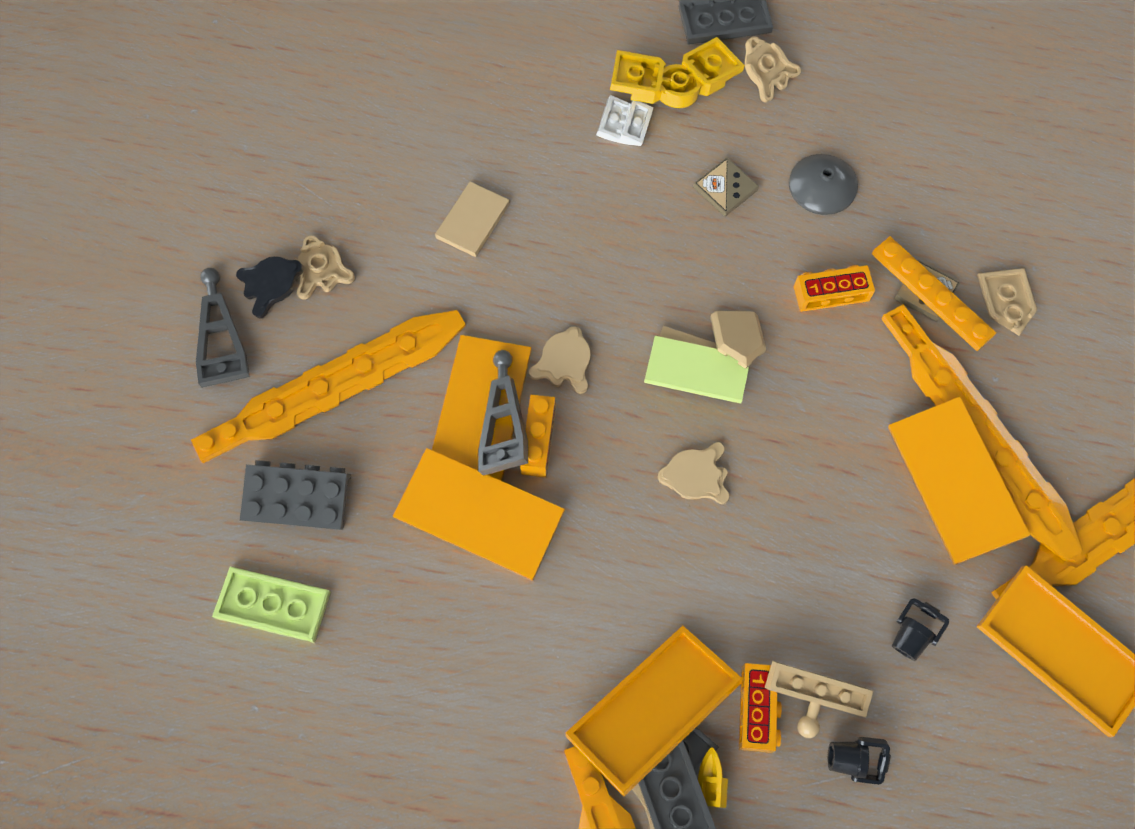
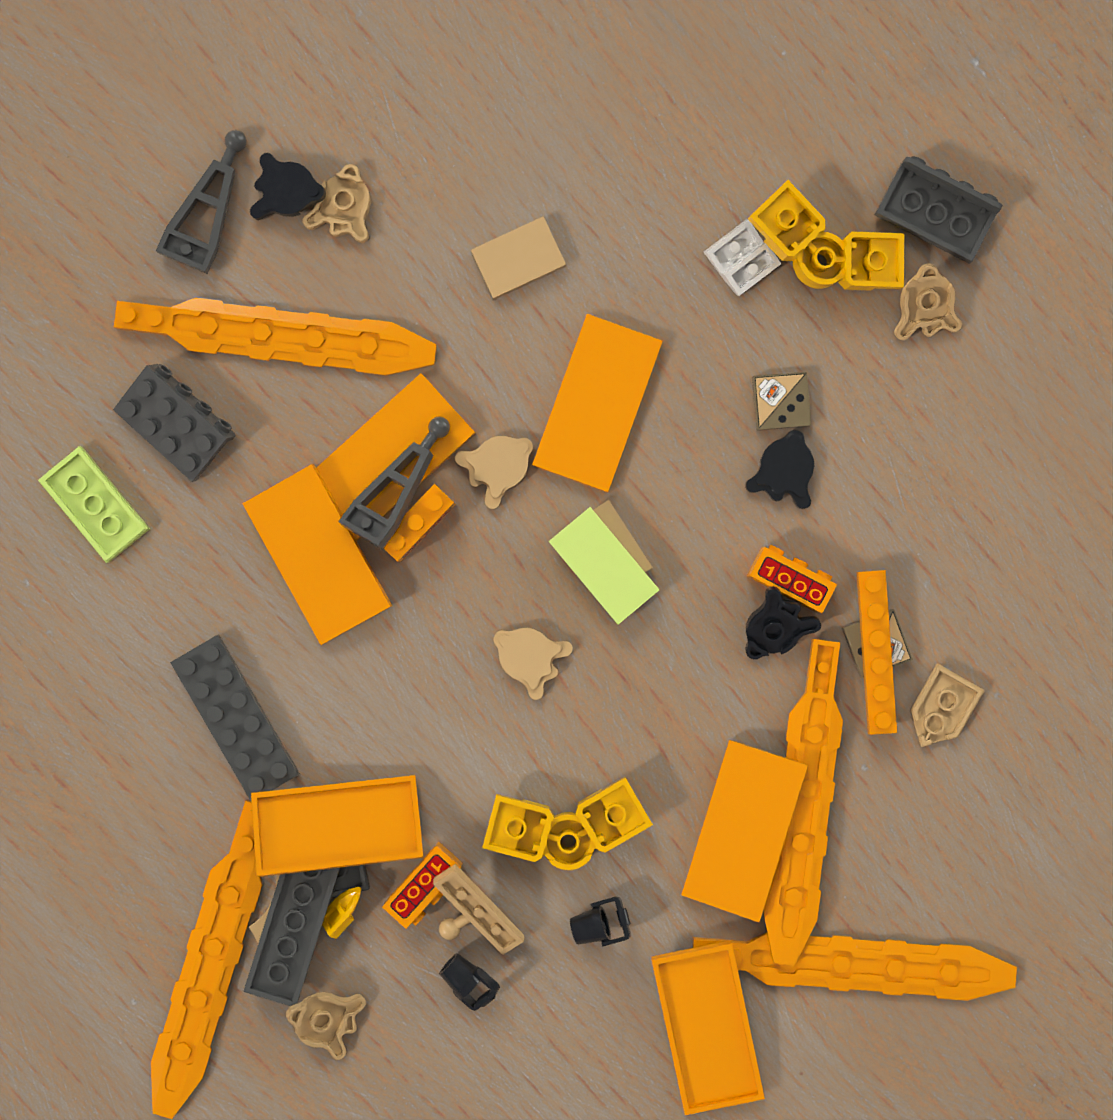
camera: 35 degrees right, 20 degrees up
tan tile [711,311,766,369] -> none
dark grey dish [789,154,858,215] -> none
none -> dark grey plate [170,635,300,802]
none -> yellow plate [482,777,653,870]
none -> light orange tile [532,314,663,493]
none -> black tile [745,430,814,509]
none -> black tile [745,586,821,660]

